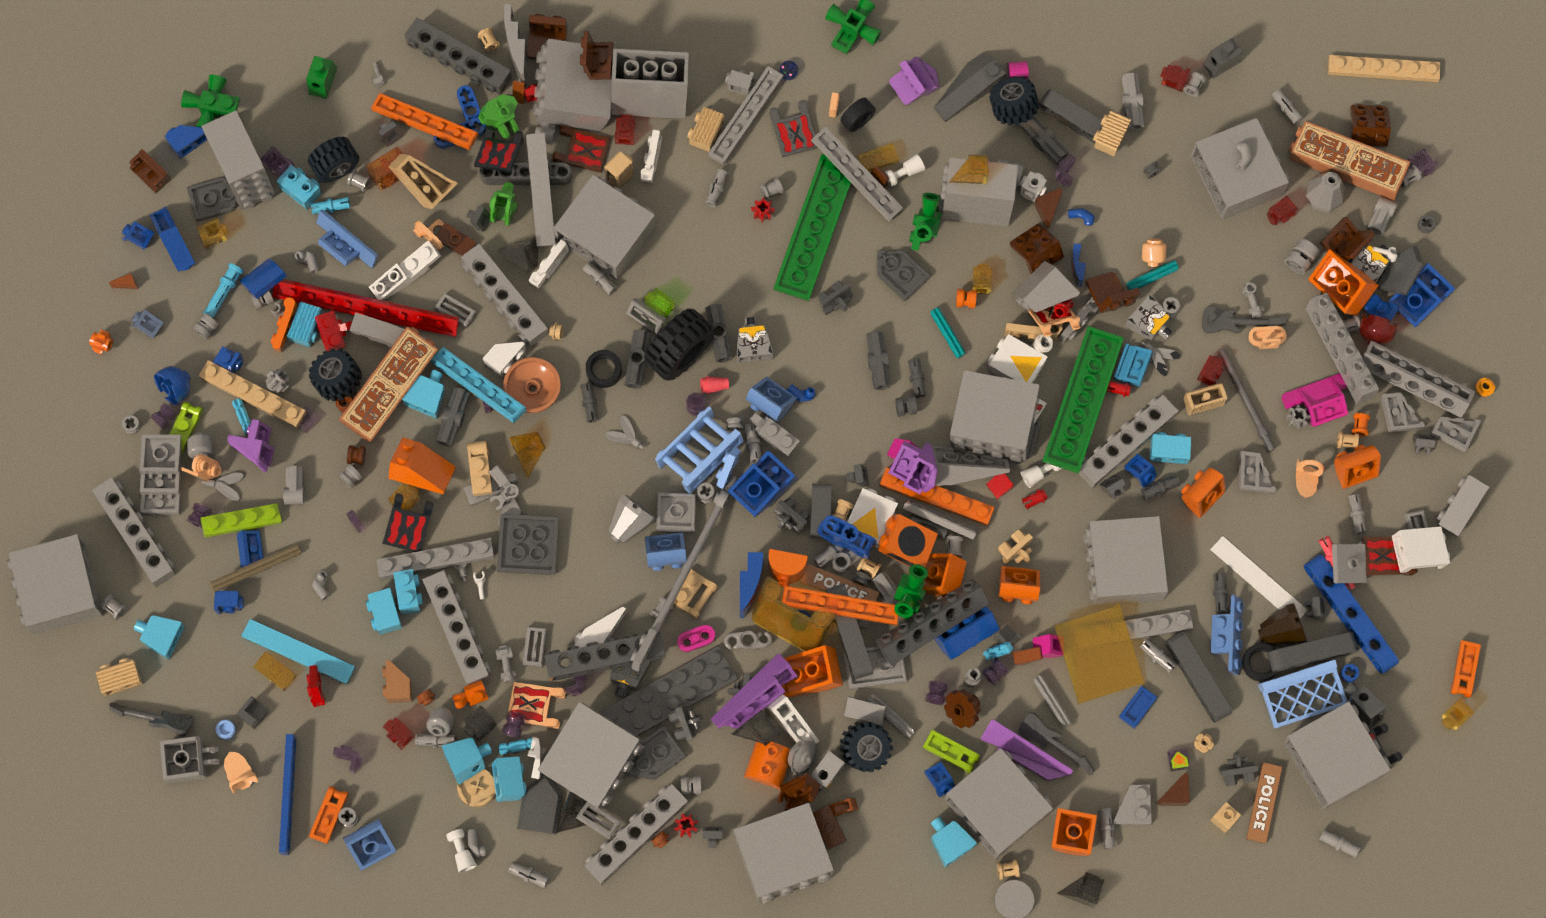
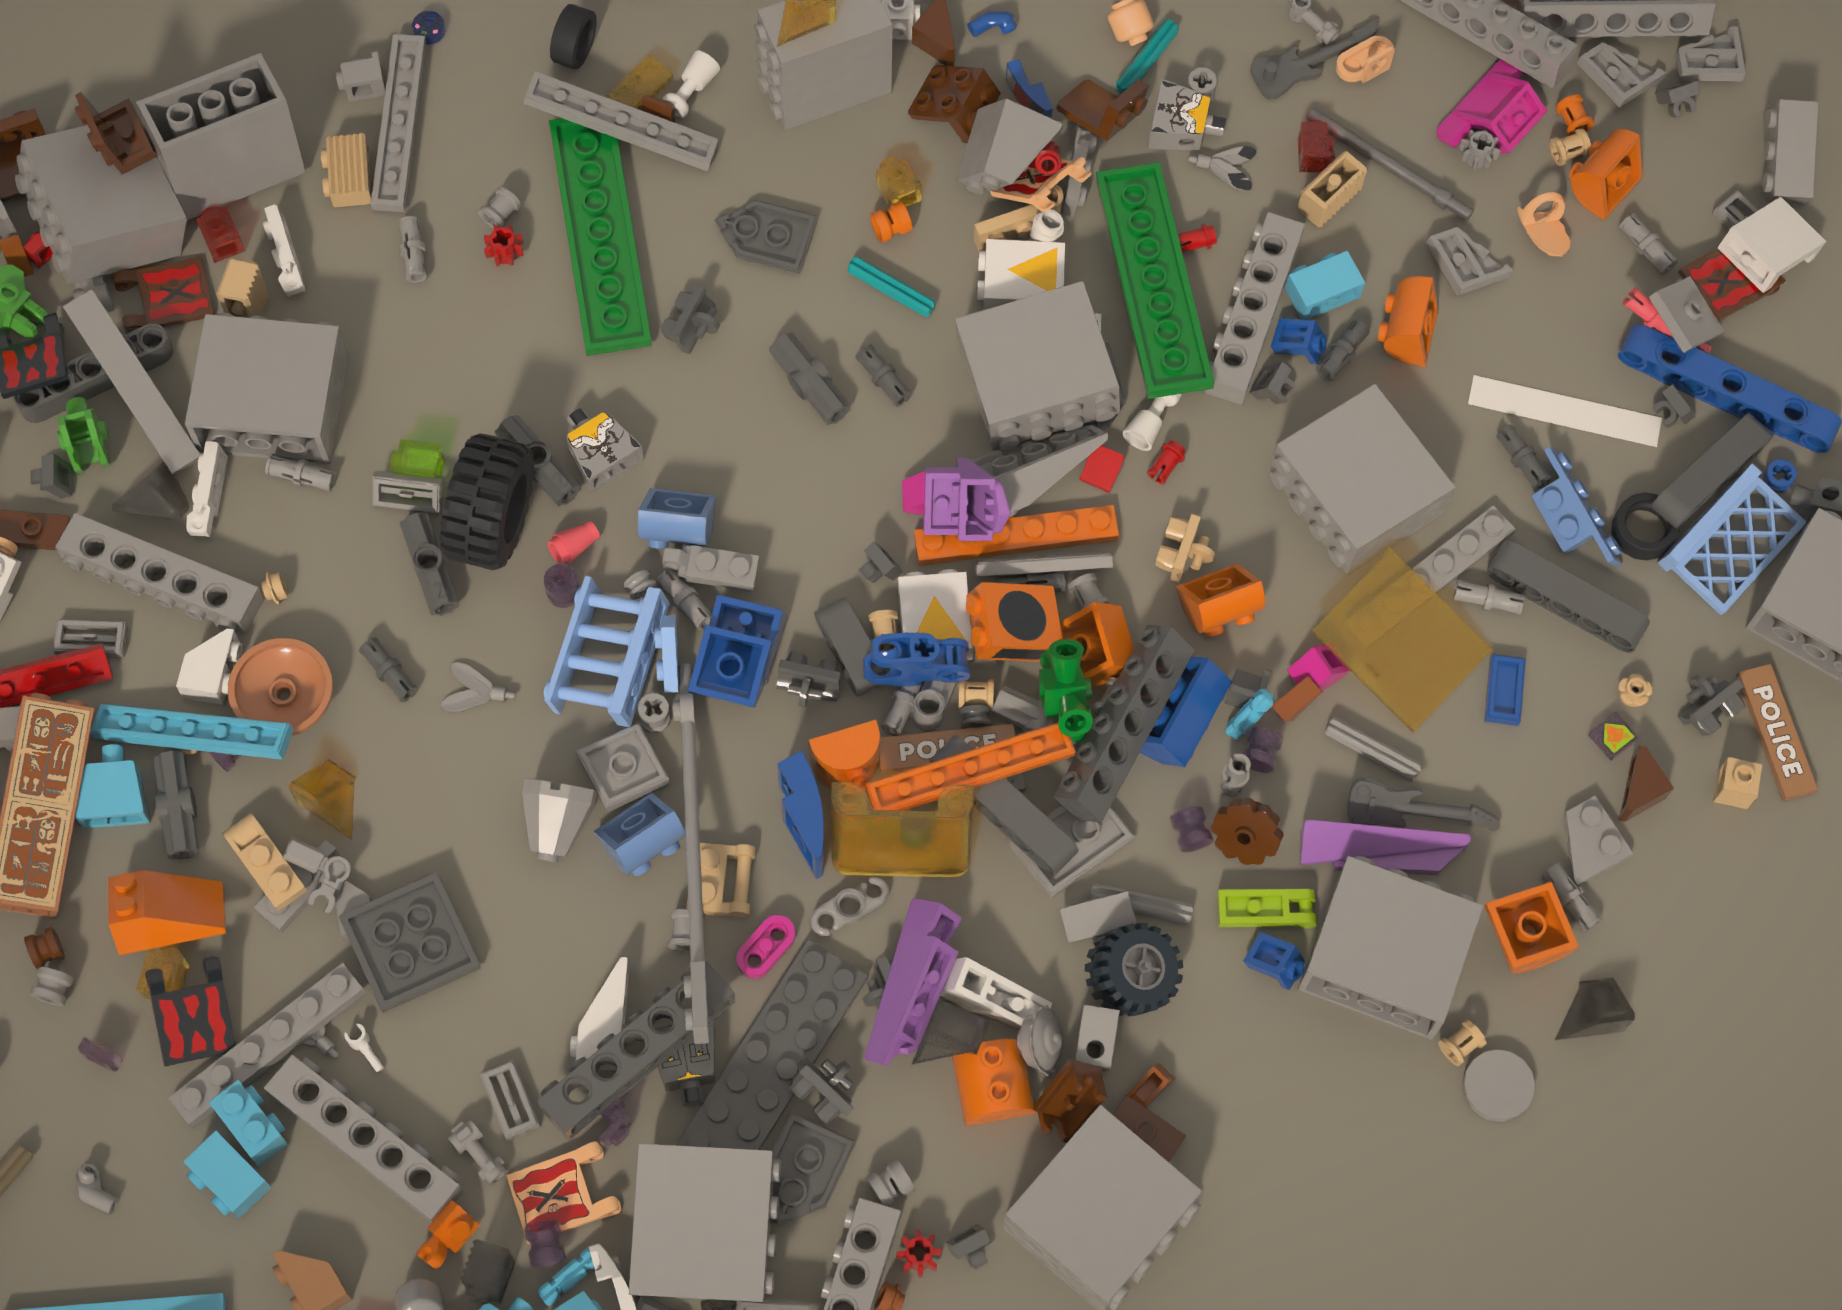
camera: 30 degrees left, 5 degrees down
dark orange plate [417,689,435,706] -> none
black tyre [586,350,622,388] -> none
flag [769,100,818,157] -> none
orange slope [782,645,843,698] -> none
blue arm [787,384,816,402] -> none
light nougat tile [829,92,839,117] -> none
dark grey wheel [895,395,917,417] -> none
green brick [909,193,942,251] -> none
medium azure torso [931,817,977,868] -> none
dark azure plate [1114,343,1153,387] -> none
dark brown cone [1258,603,1307,644] -> none

